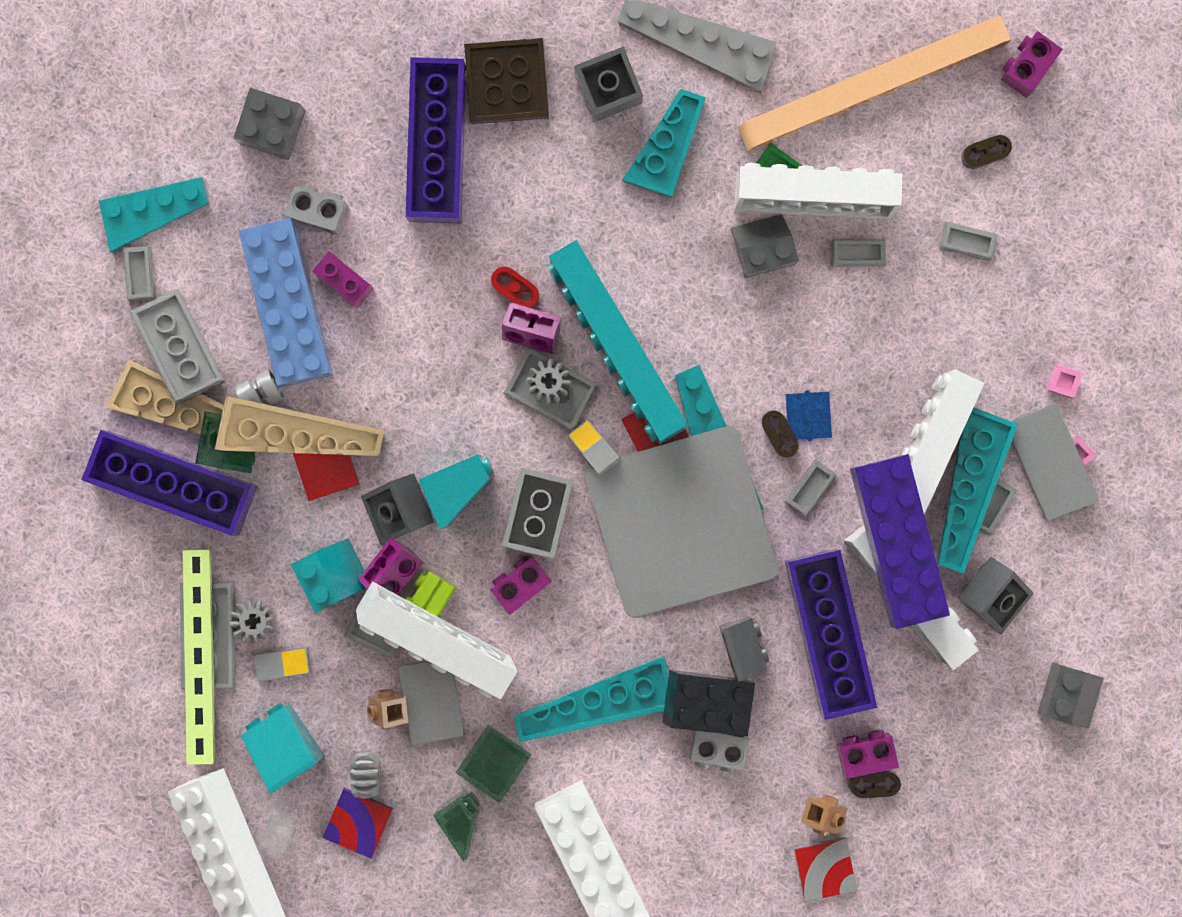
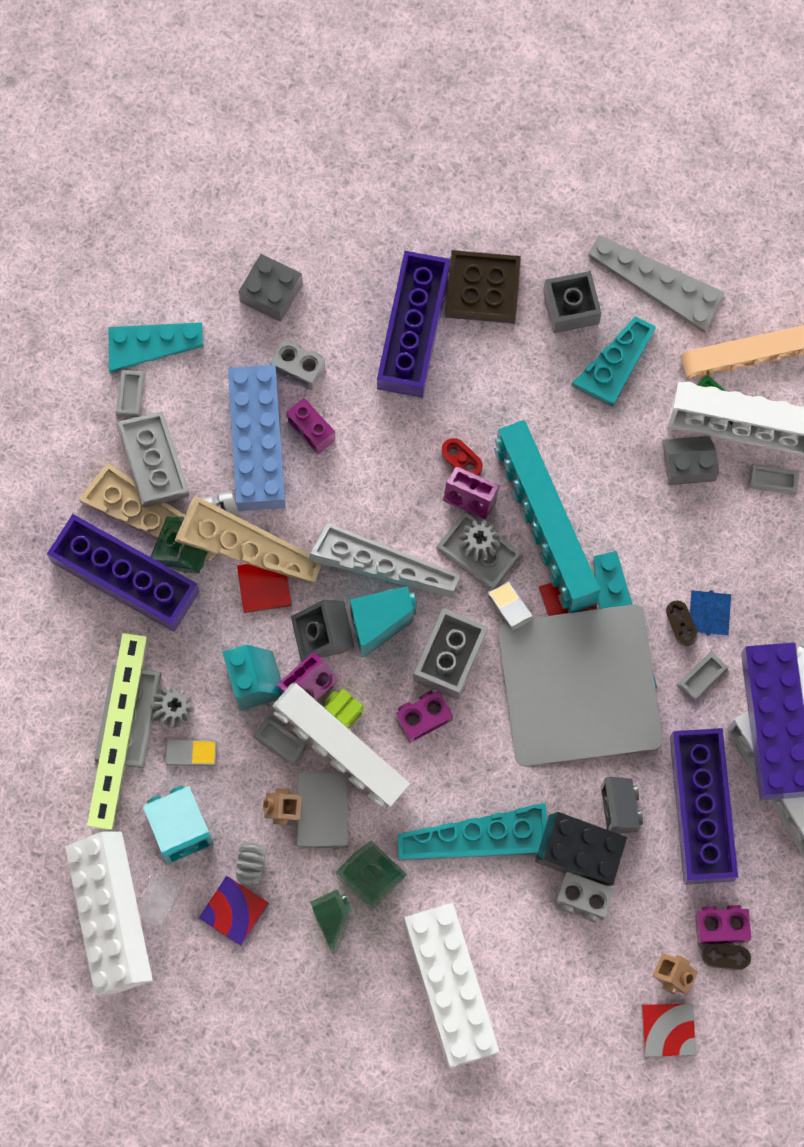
camera: 10 degrees right, 15 degrees down
none -> light grey wing [309,523,461,598]

